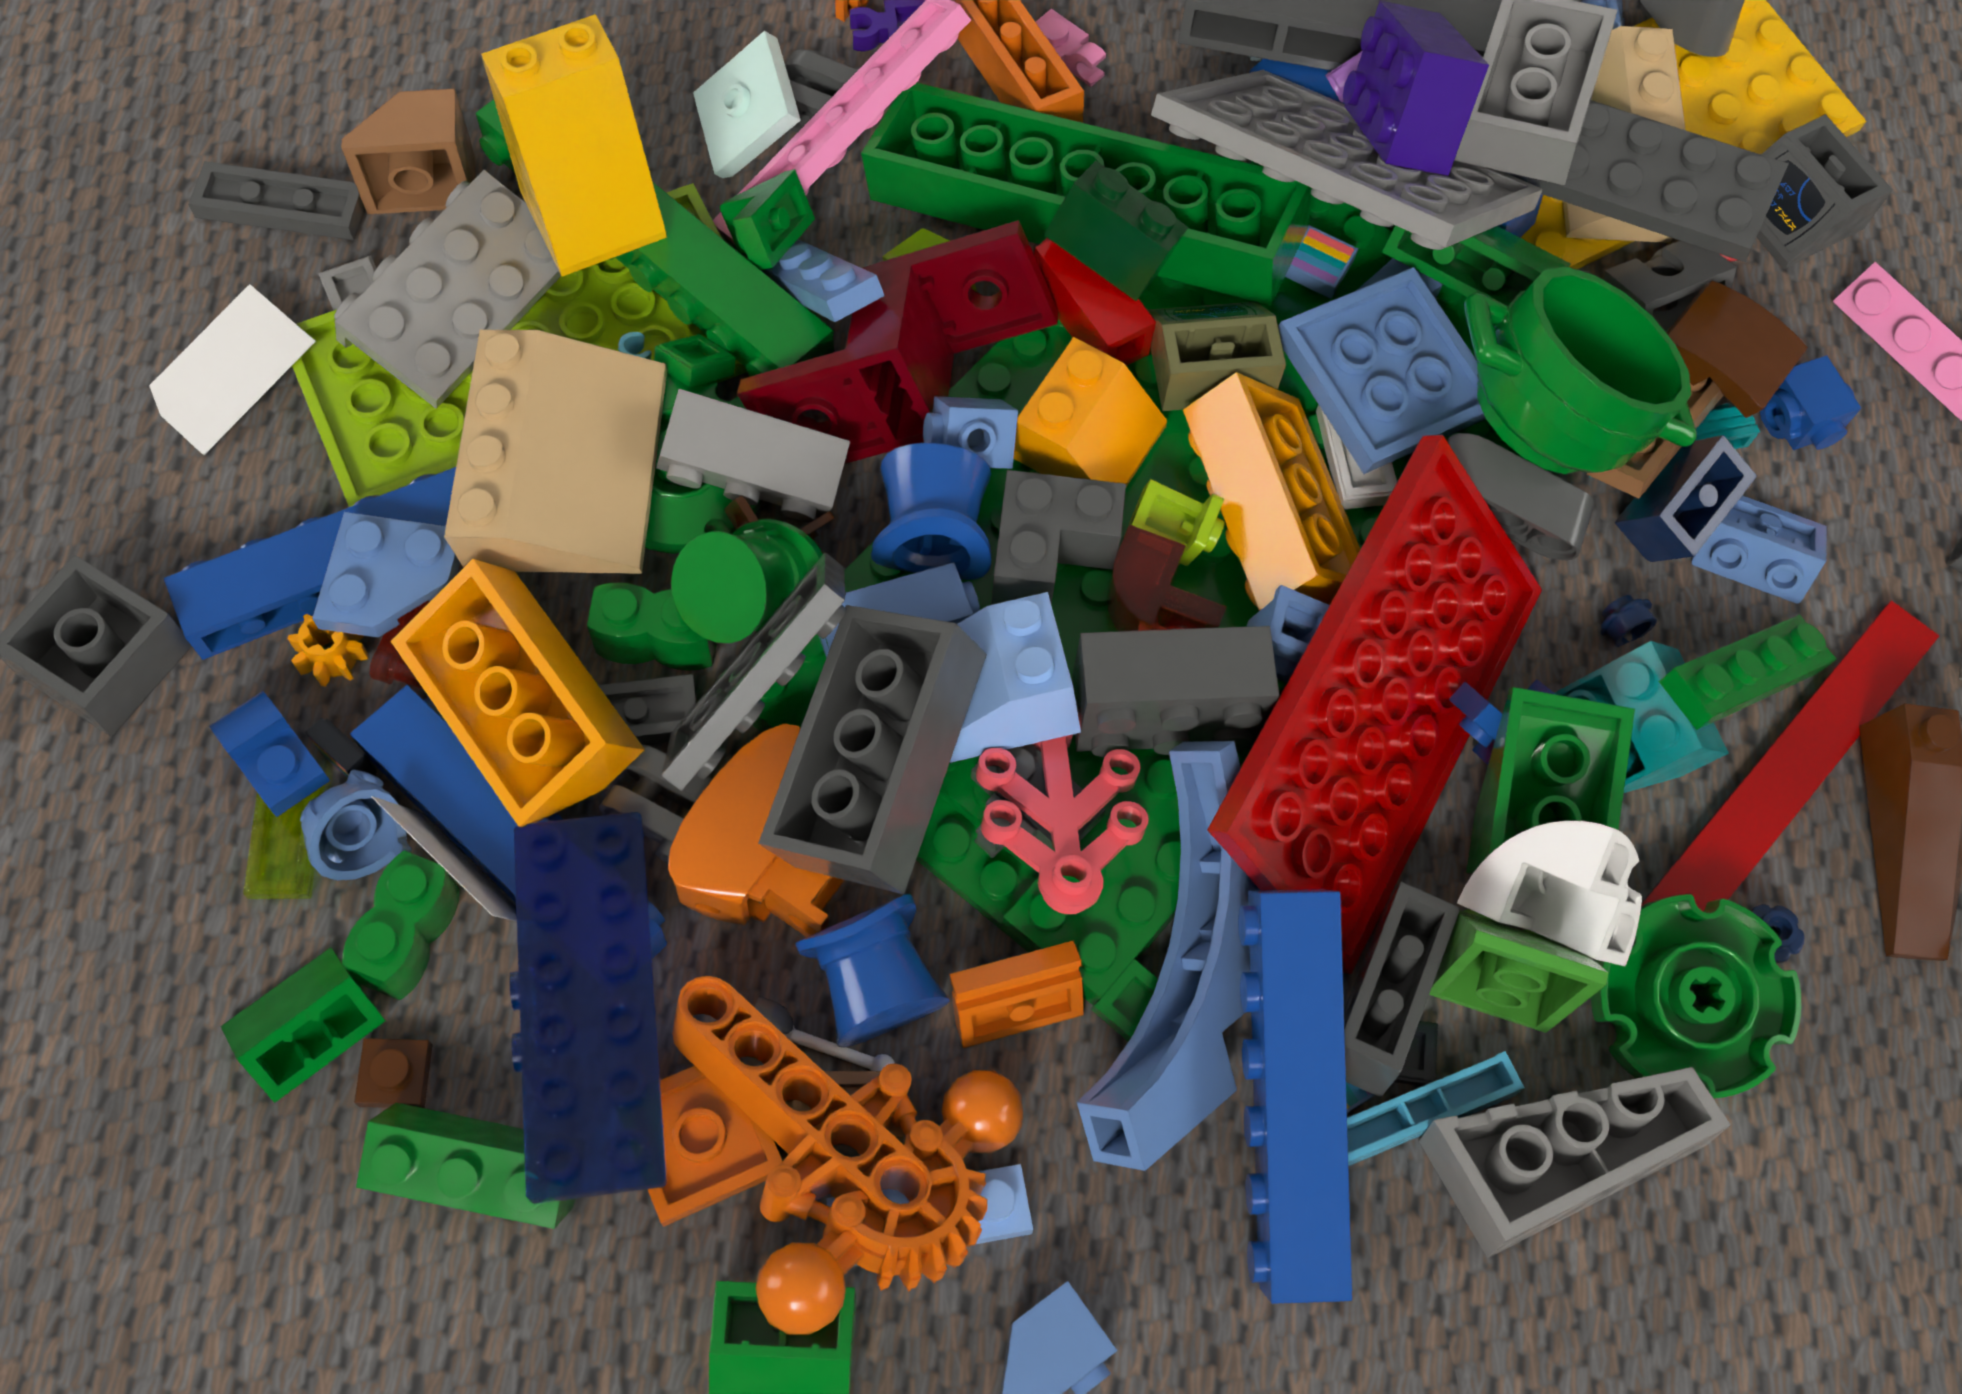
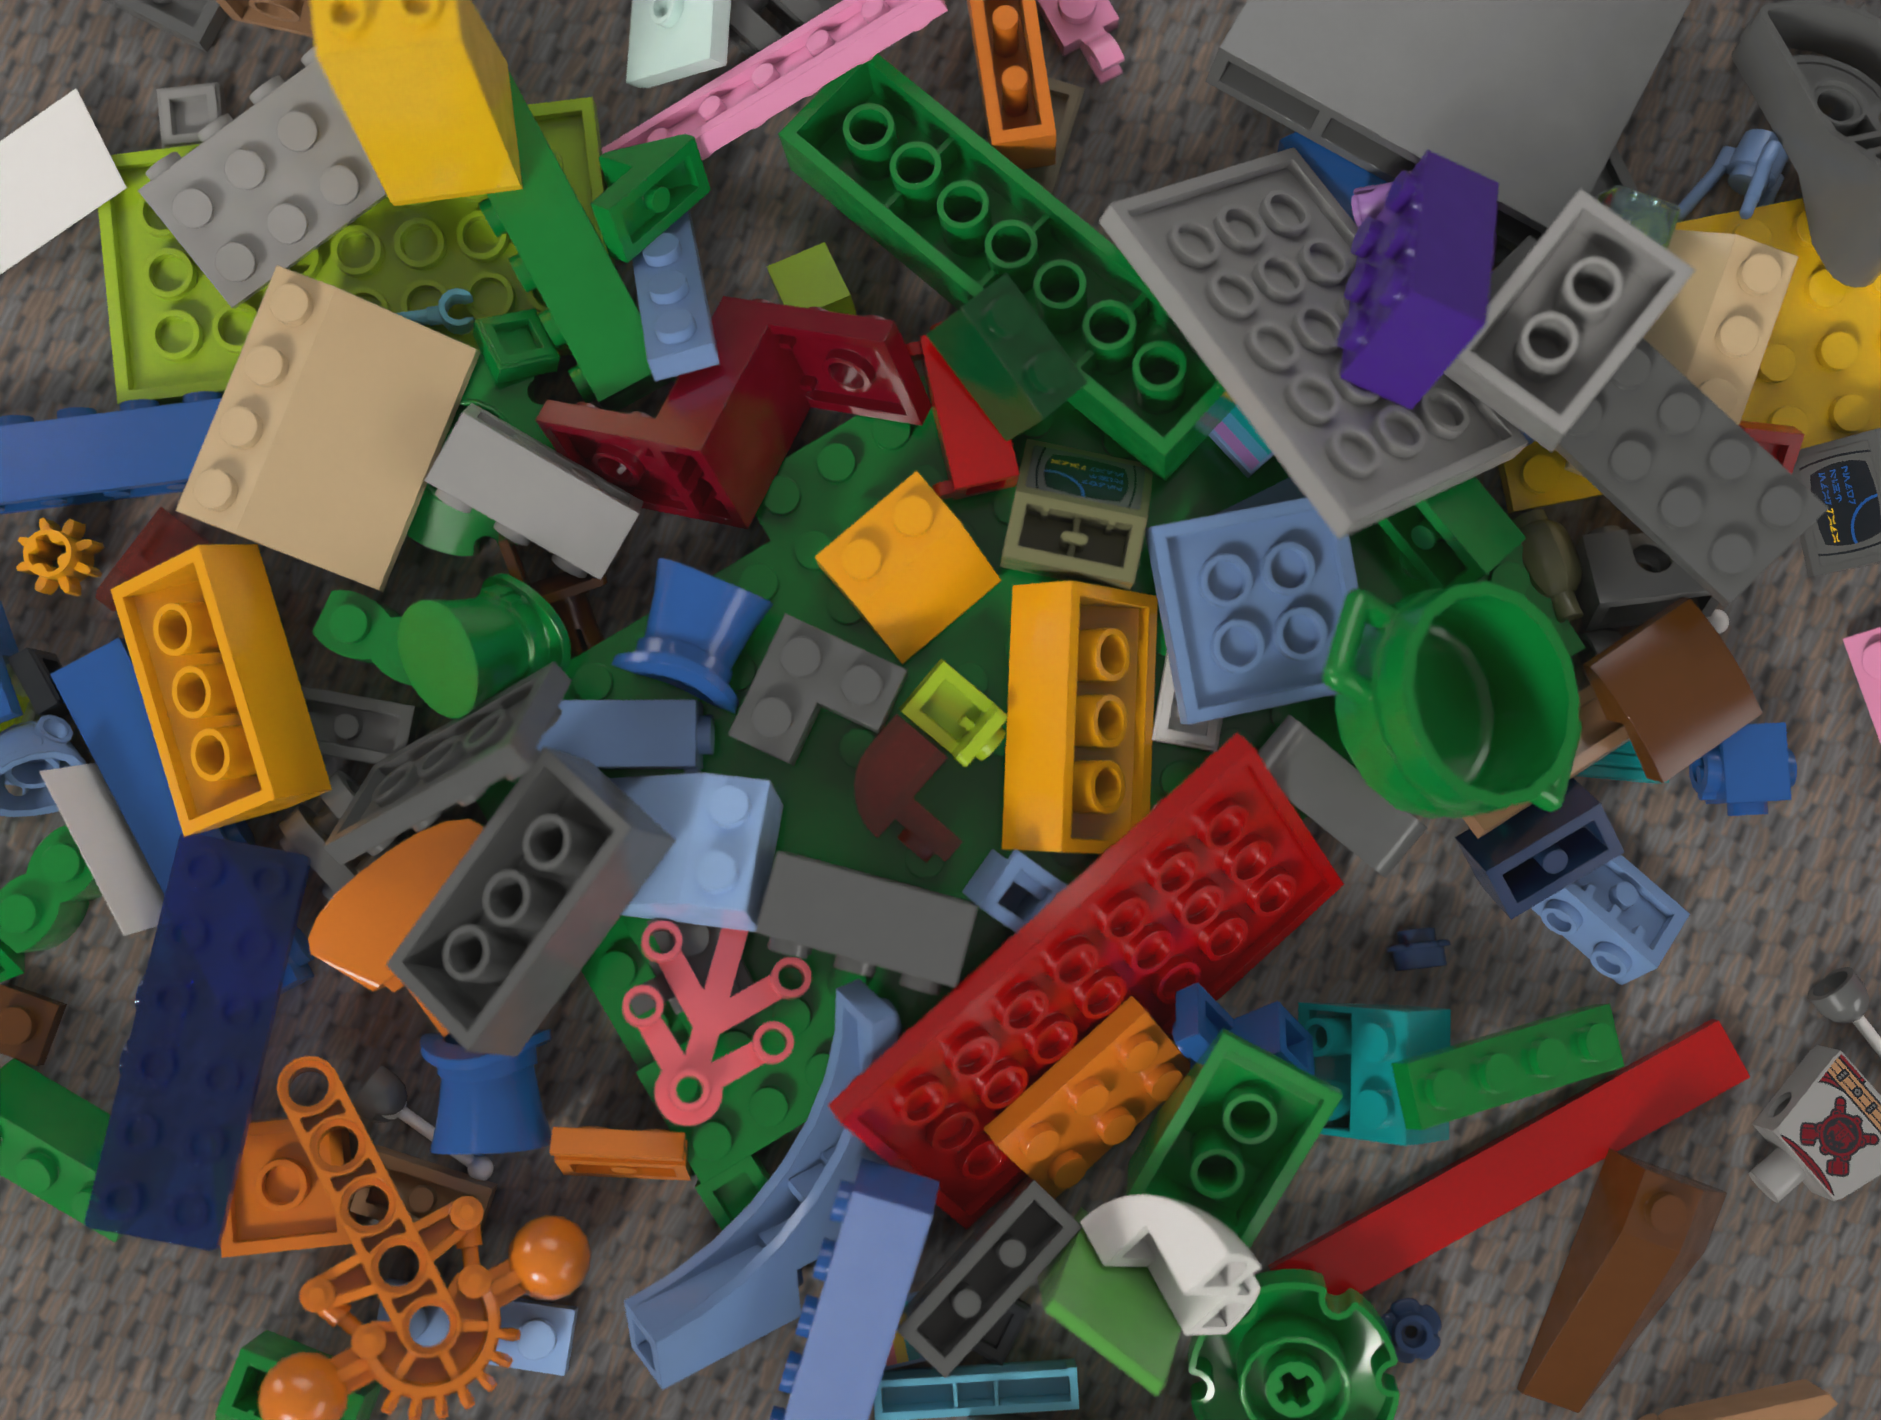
camera: 25 degrees right, 20 degrees up
medium blue plate [312,512,460,637] -> none
medium blue brick [923,396,1018,469] -> none
none -> orange plate [984,996,1190,1199]

